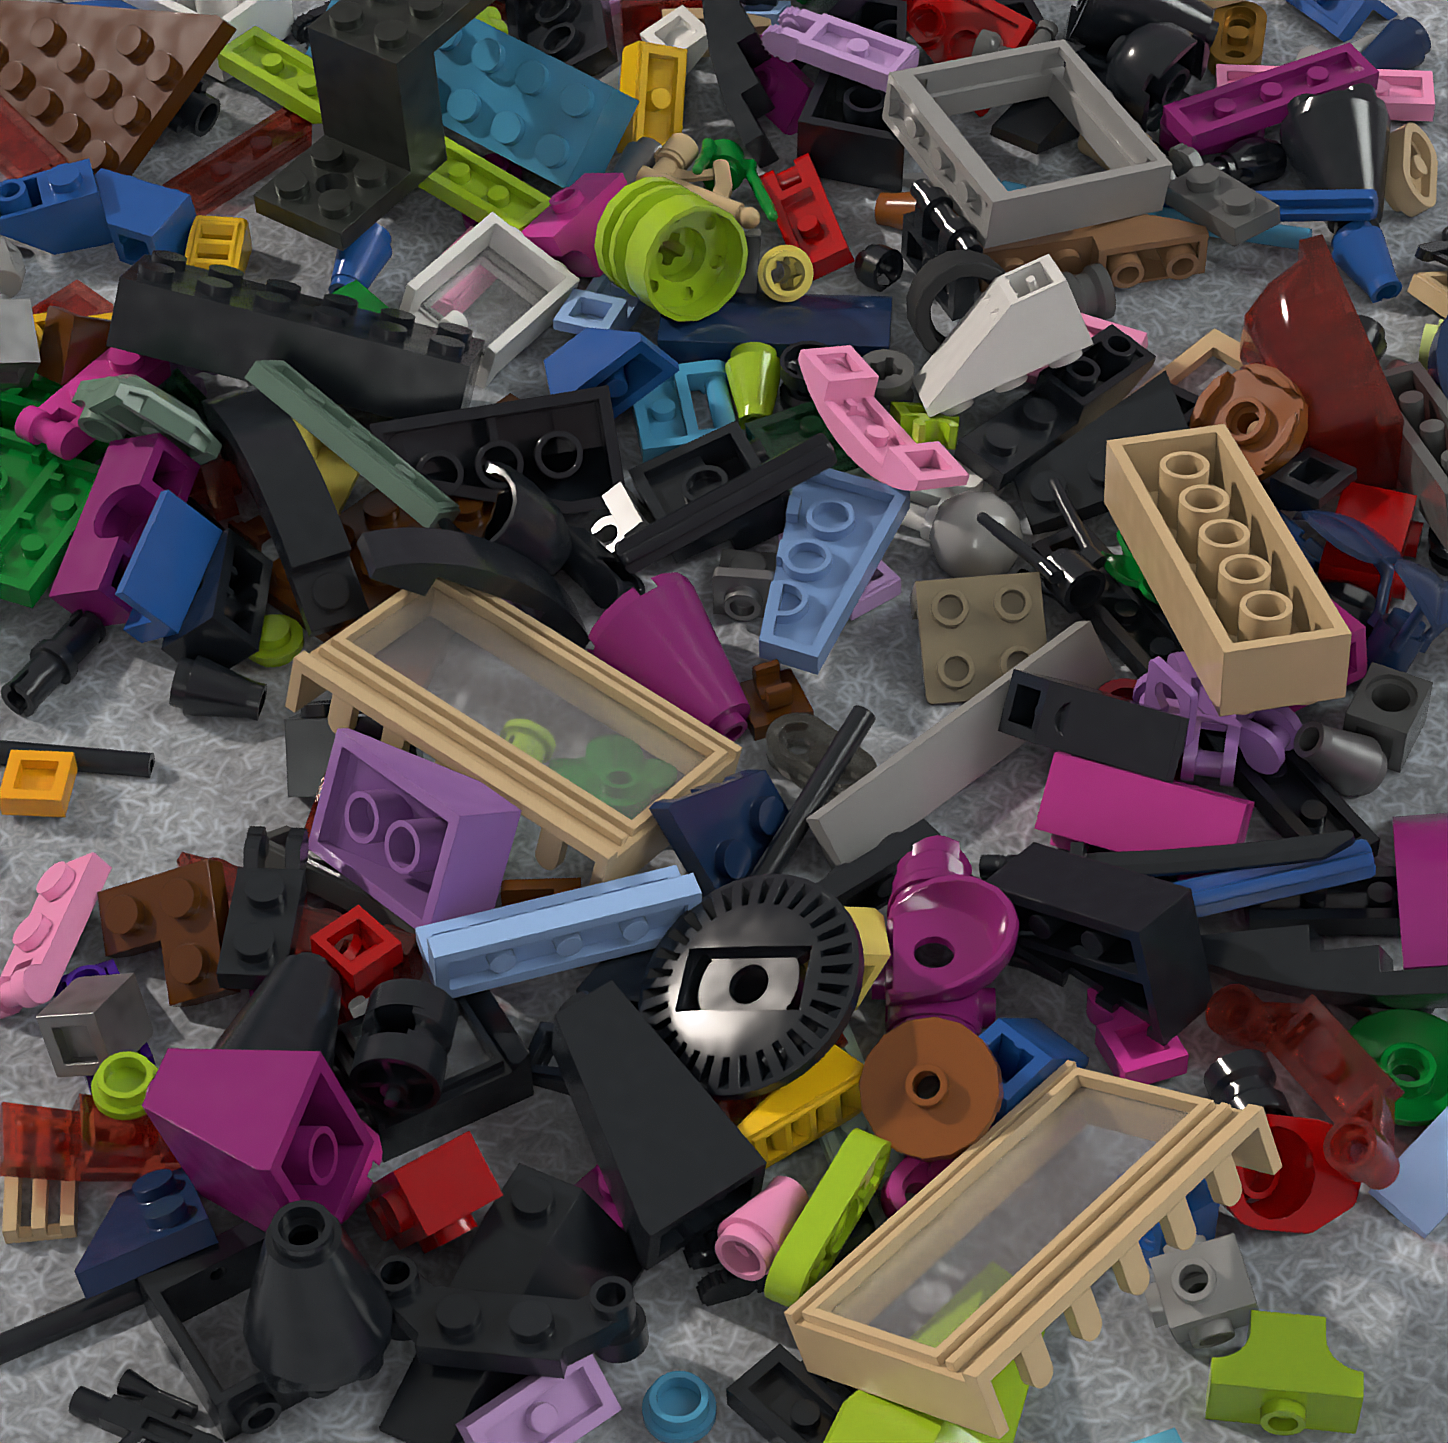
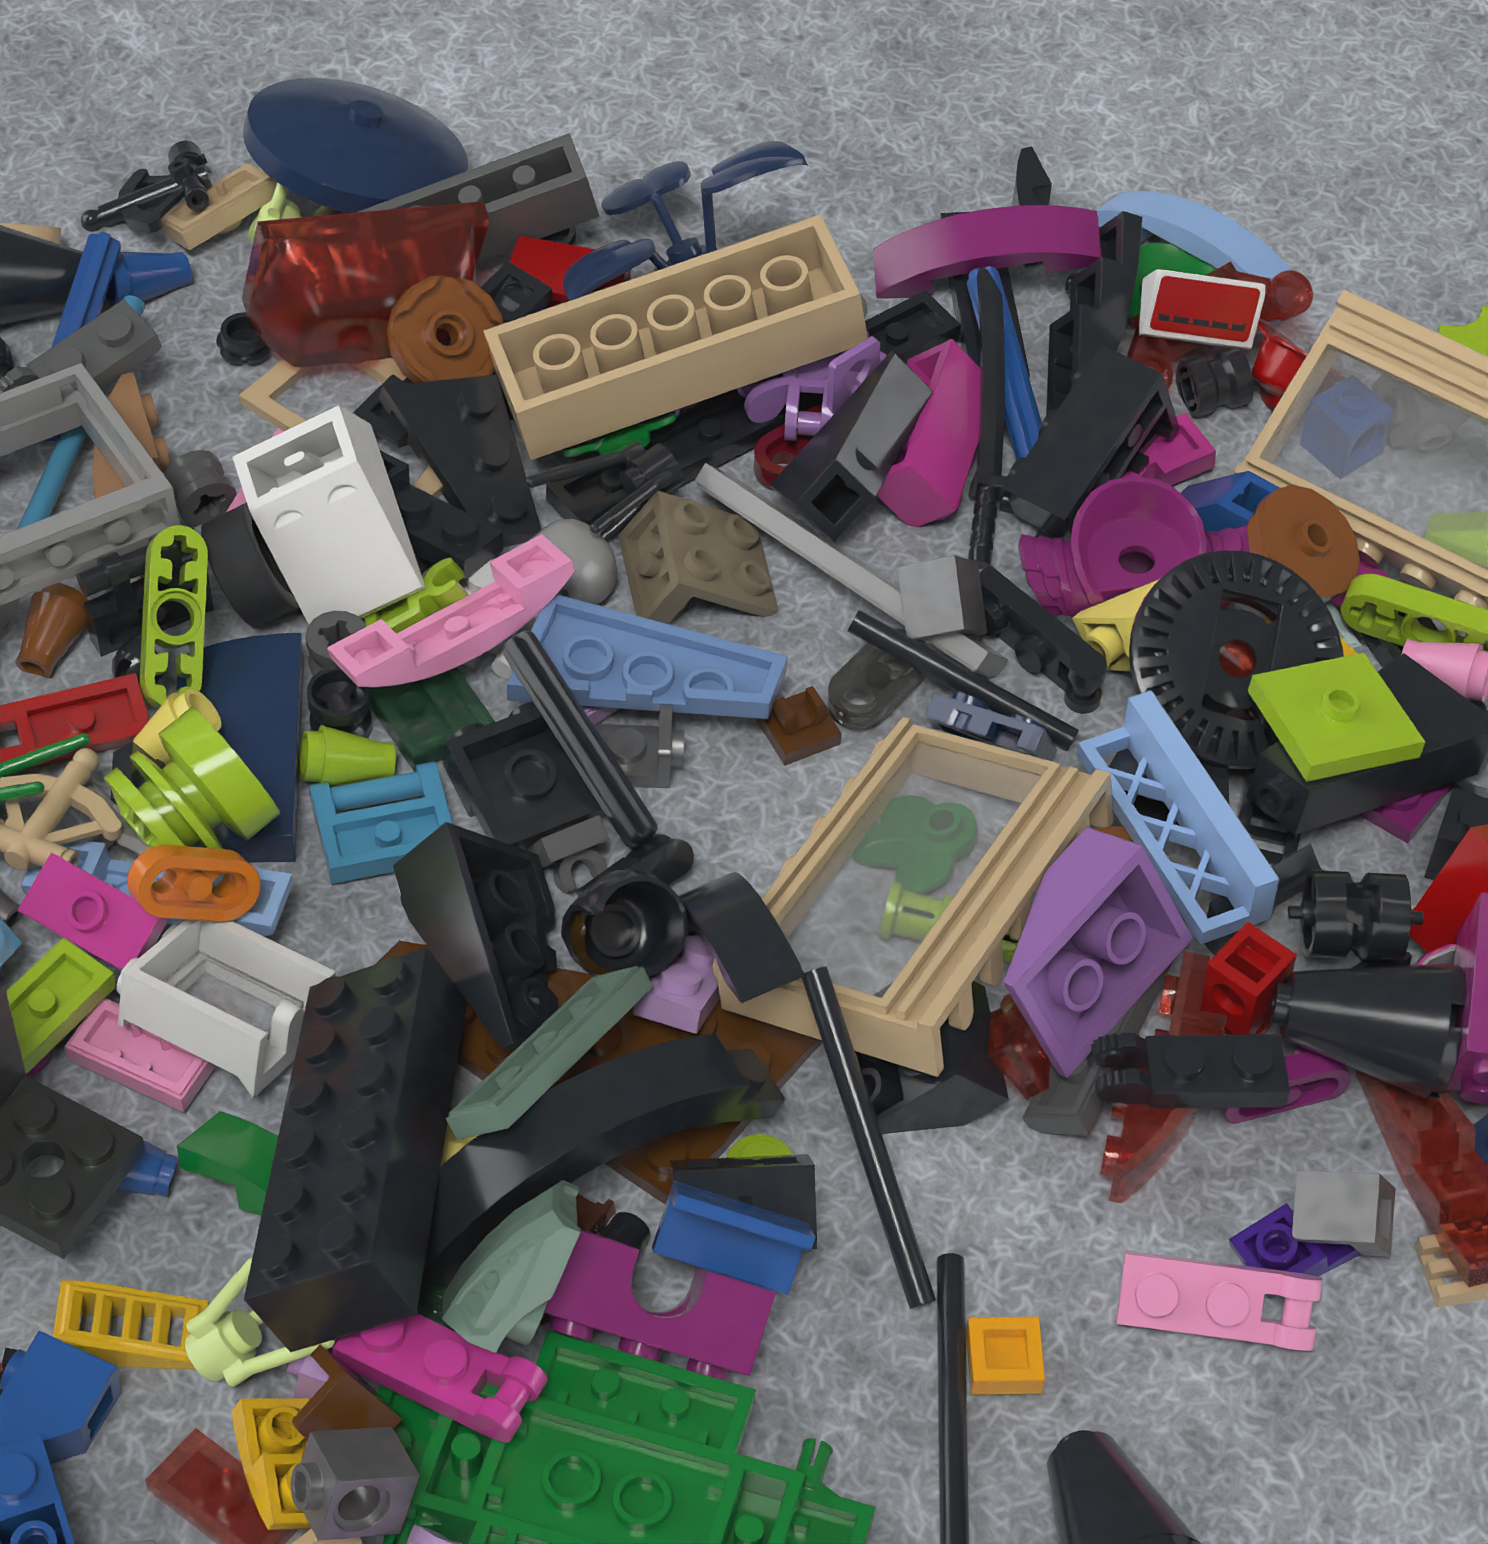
camera: 100 degrees left, 5 degrees up
black pin [0,609,106,717] -> none
lime plate [91,1051,158,1120] -> none
reddish brown plate [97,859,241,1008] -> none
black cone [169,655,267,721] -> none
blue slope [543,327,679,419] -> none
magenta cone [587,572,751,742] -> none
none -> orange plate [127,845,260,922]
none -> lime beam [140,525,208,709]
none -> black piece [802,966,936,1309]
none -> flat silver panel [897,555,987,640]
none -> red slope [1139,269,1265,350]
none -> lime plate [1248,653,1425,782]

